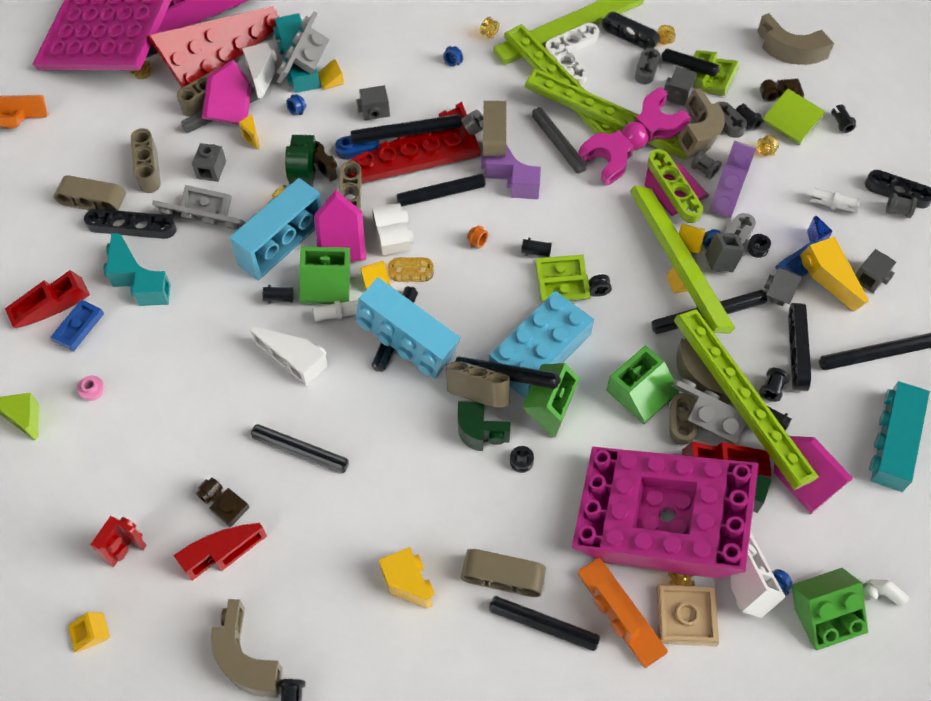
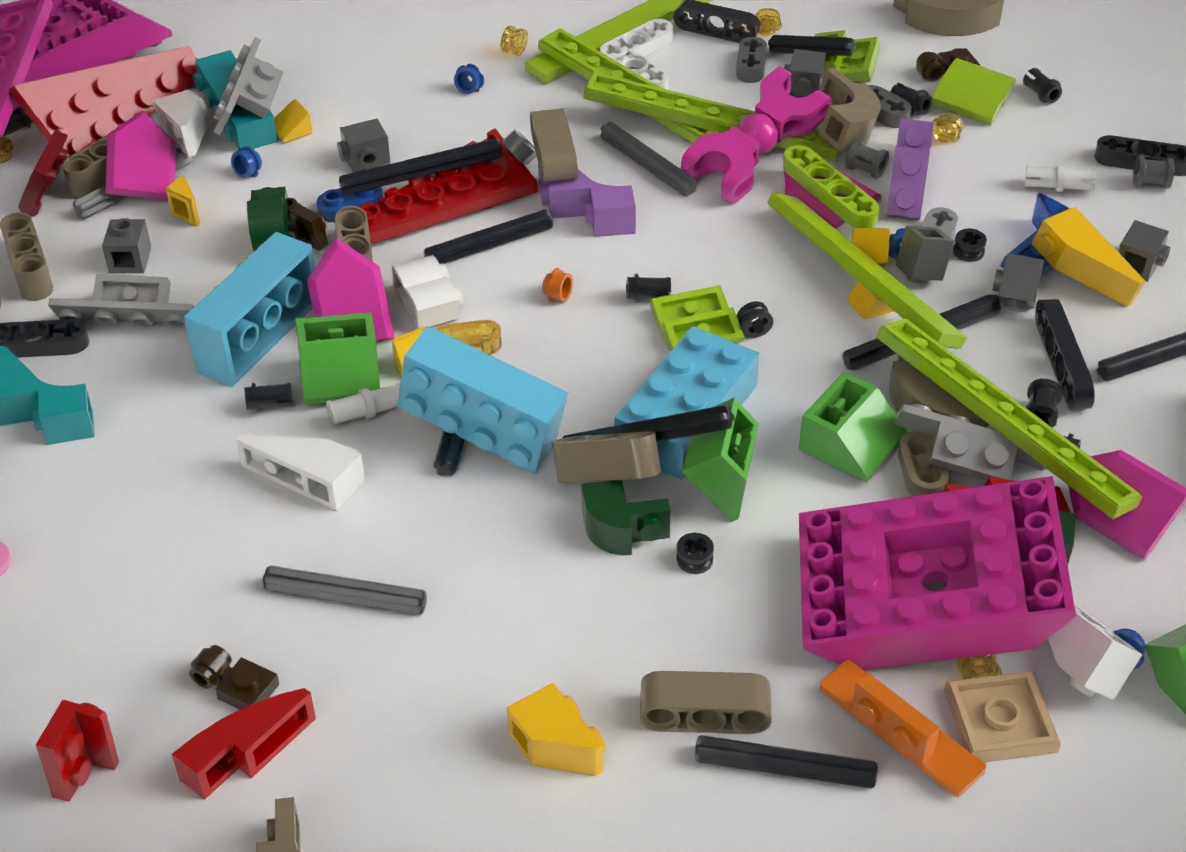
camera: 10 degrees left, 15 degrees down
none -> dark red plate [18,129,68,217]

